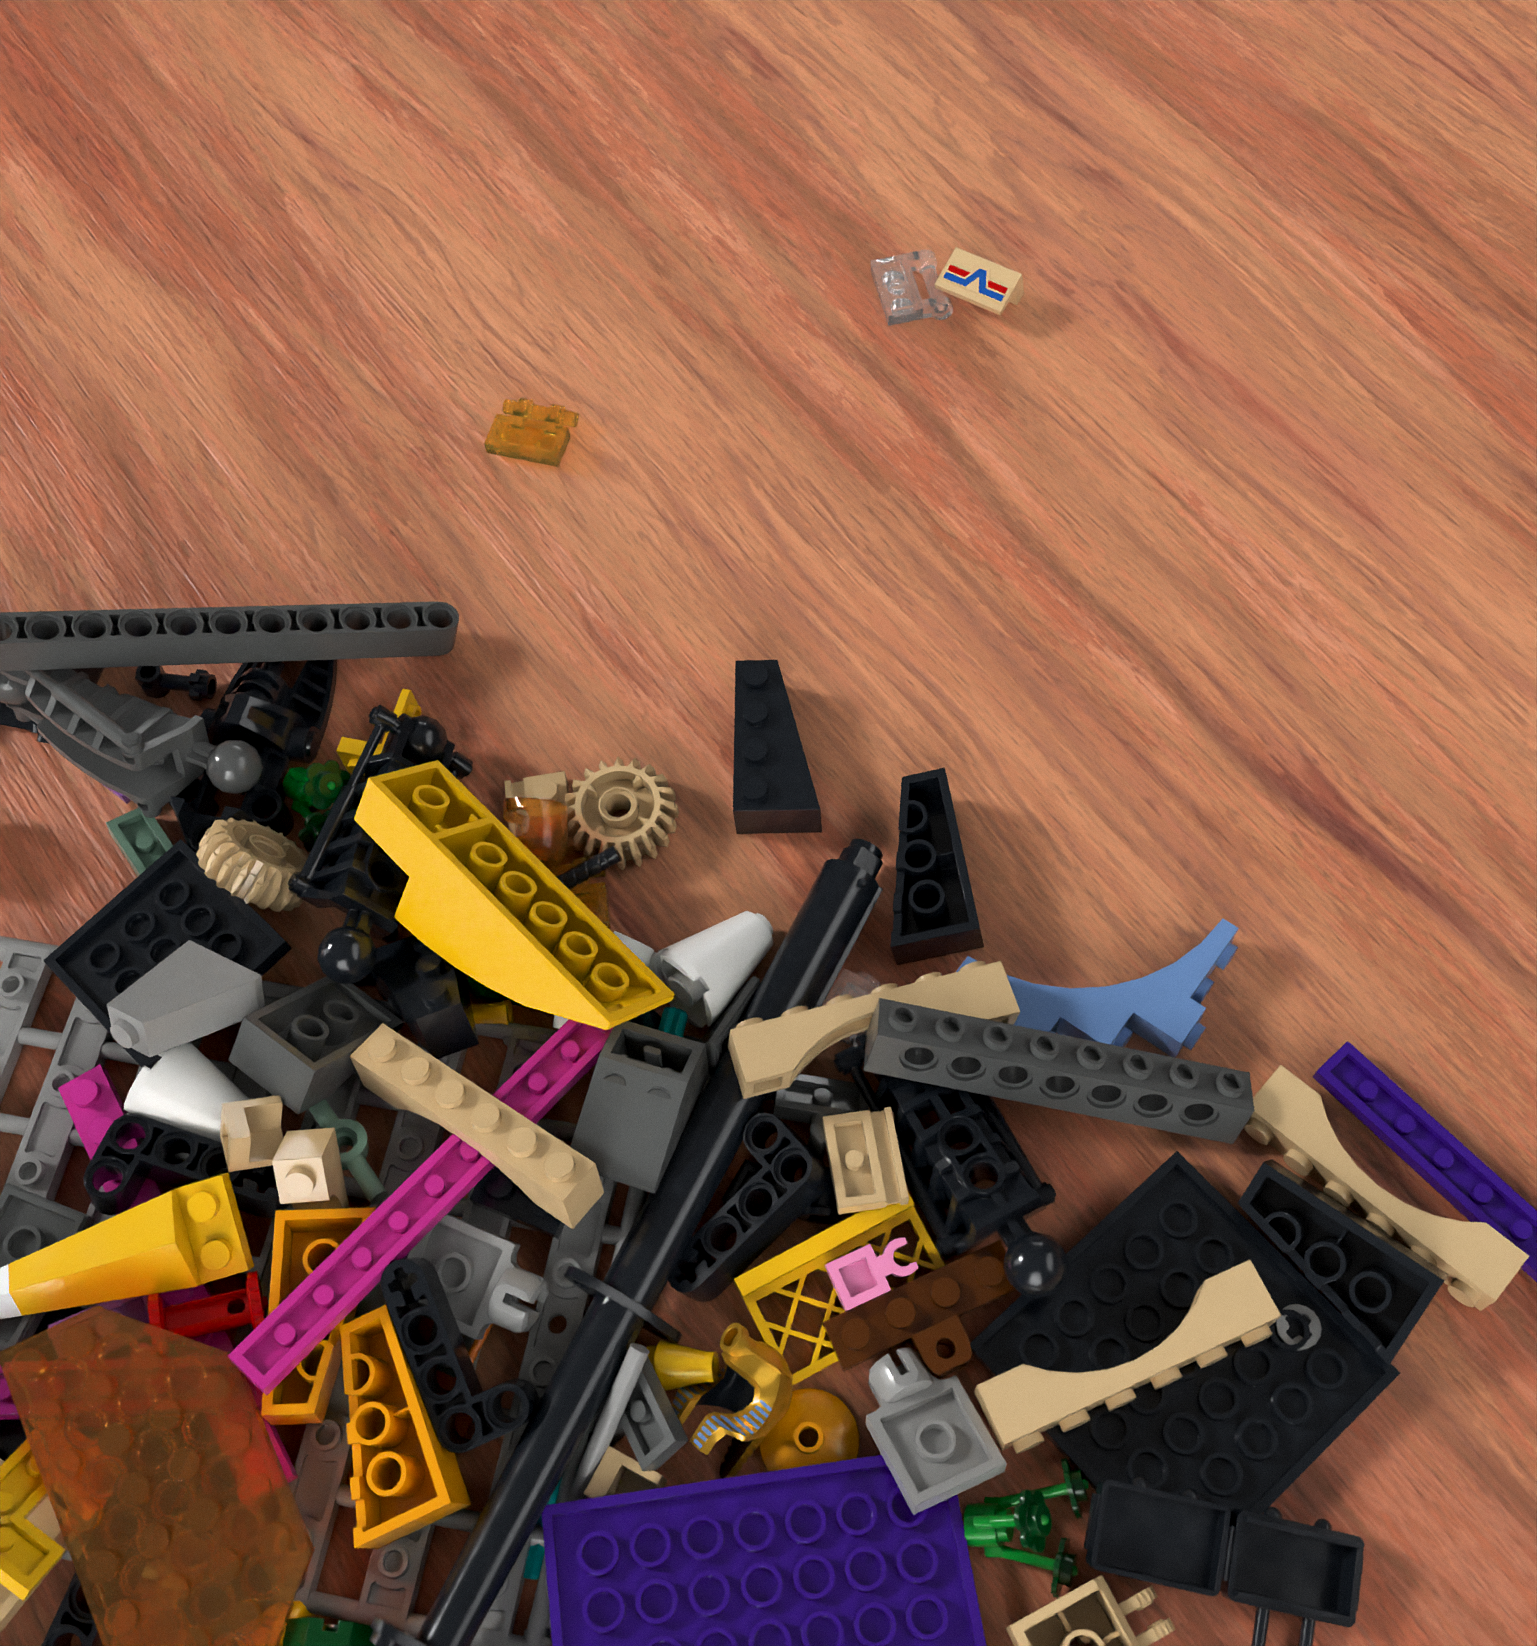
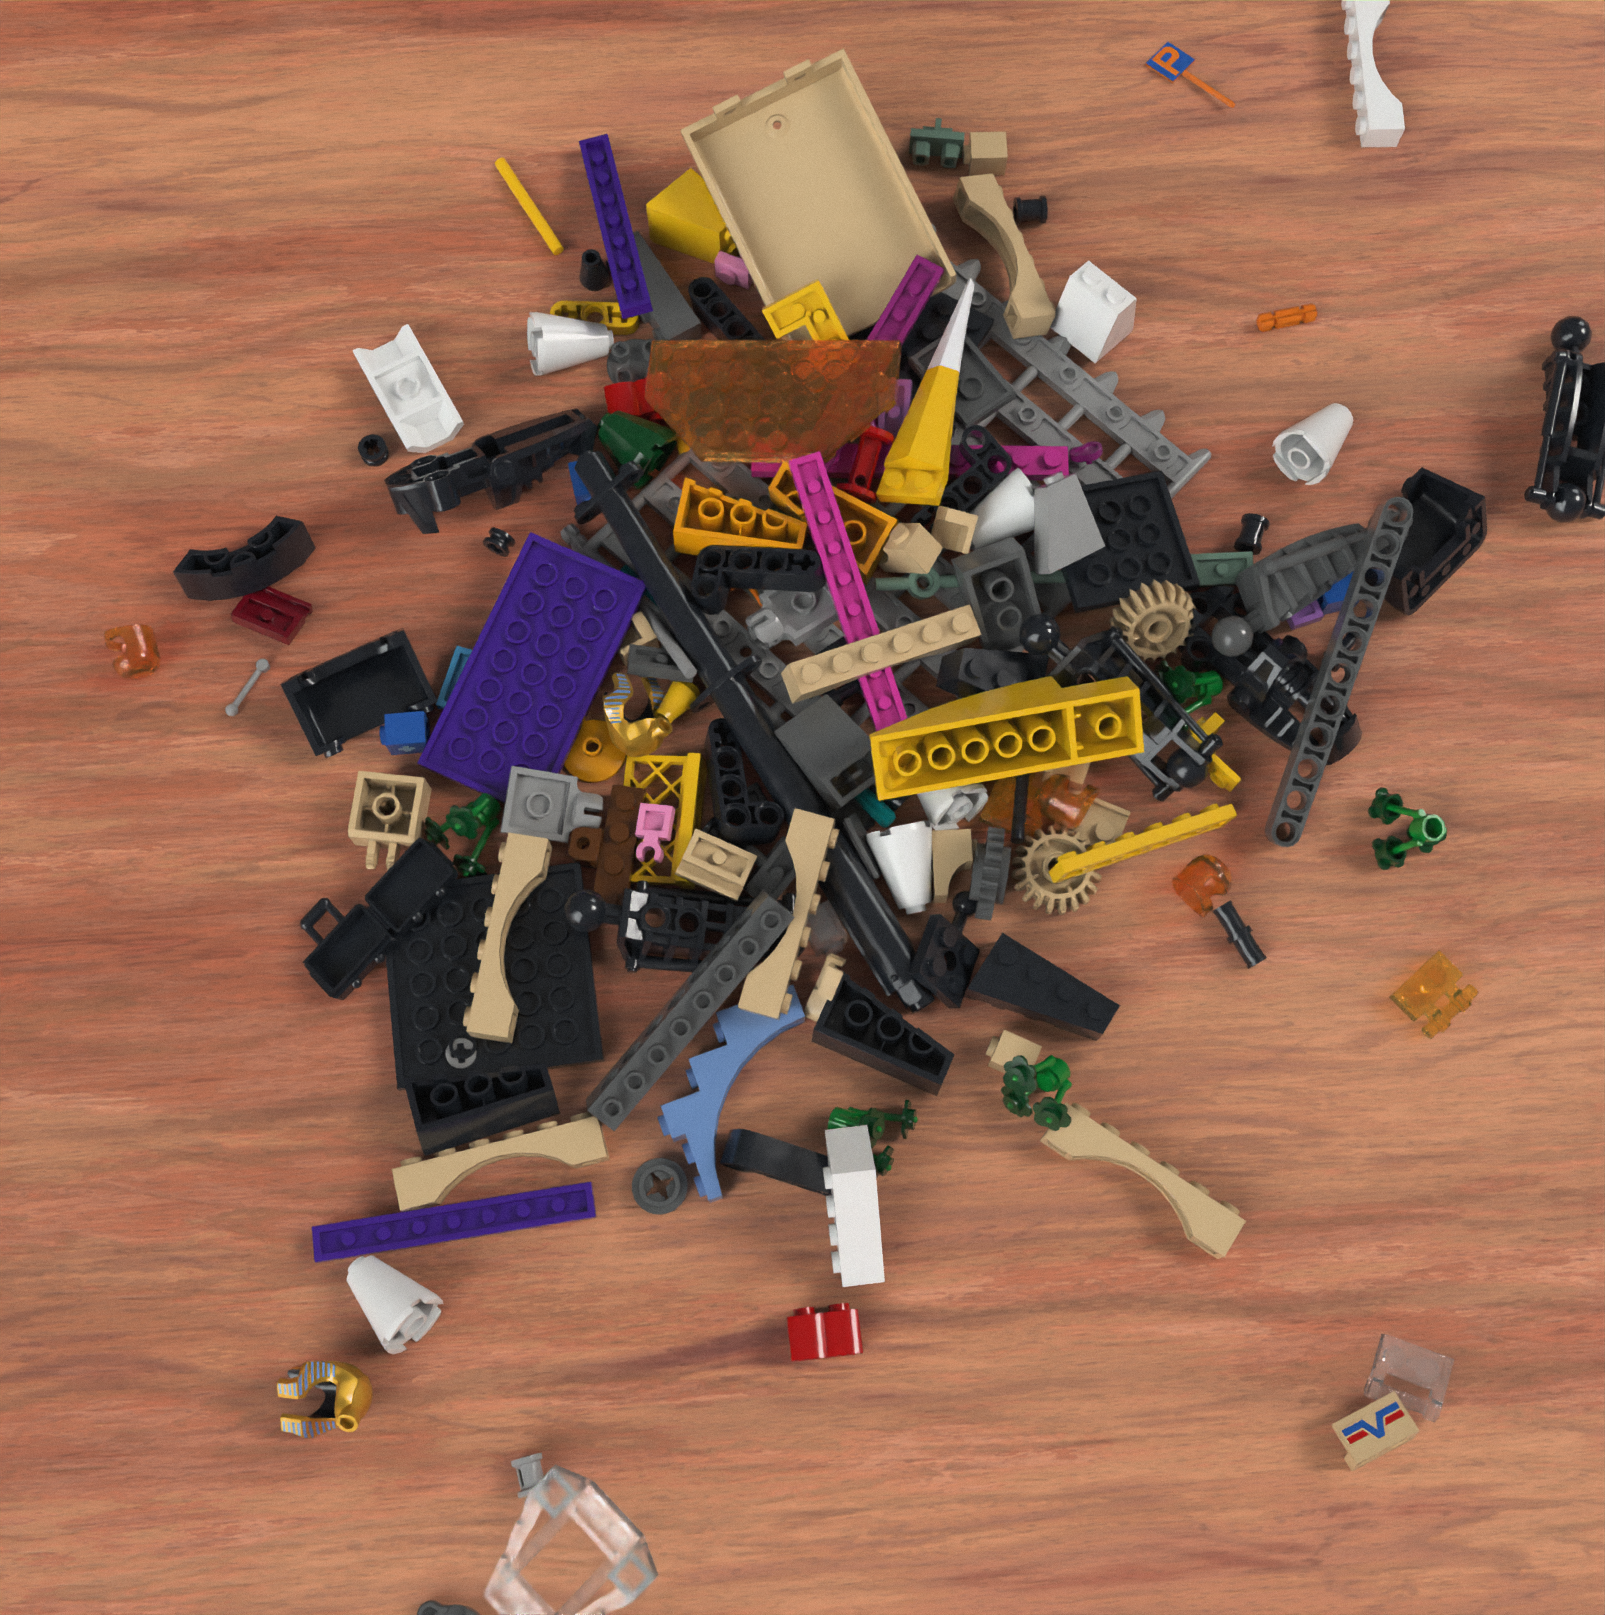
camera: 115 degrees right, 10 degrees up
none -> dark grey gear [632,1158,688,1215]
none -> black beam [720,1129,832,1196]
none -> red brick [786,1303,863,1362]
none -> tan piece [804,953,846,1022]
none -> white wedge [823,1125,885,1287]
none -> dark green plant [828,1099,918,1179]
none -> black plate [909,891,980,1009]
none -> tan arch [932,829,978,903]
none -> dark grey gear [969,826,1011,921]
none -> tan brick [985,1030,1042,1074]
none -> dark green plant [1001,1055,1072,1131]
none -> tan arch [1040,1103,1246,1259]
none -> yellow plate [1049,804,1237,884]
none -> magenta piece [1069,441,1103,465]
none -> clear orange helmet [1171,854,1233,918]
none -> black pin [1212,900,1267,969]
none -> black bush [1234,513,1270,555]
none -> plant [1368,787,1447,870]

